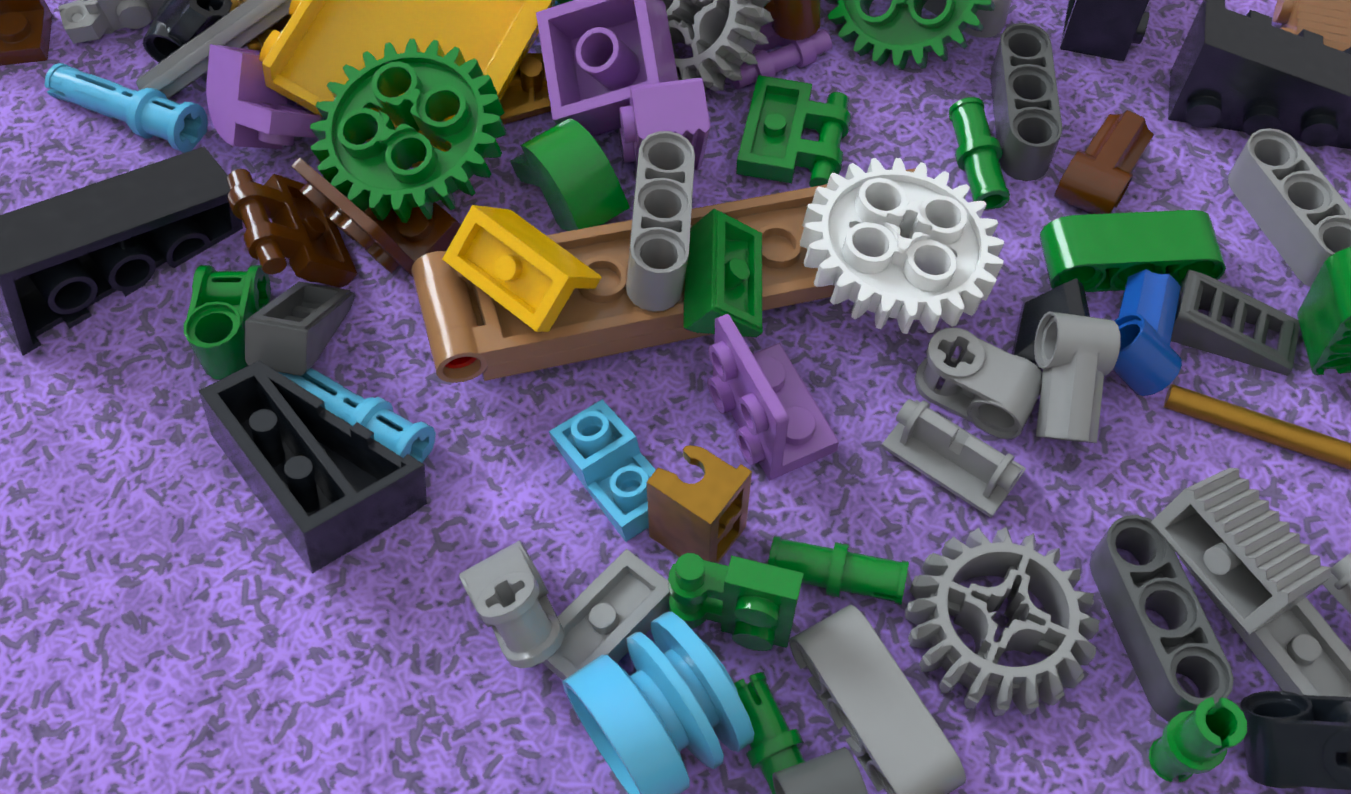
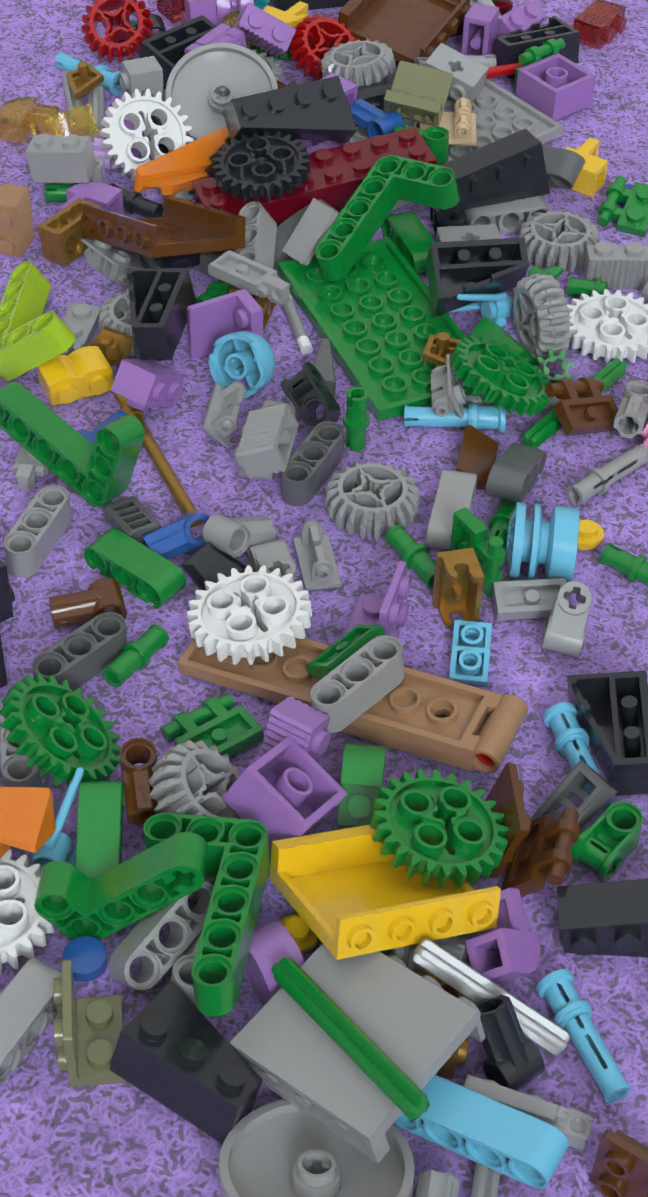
camera: 140 degrees left, 15 degrees down
yellow panel [442,205,602,332] -> none

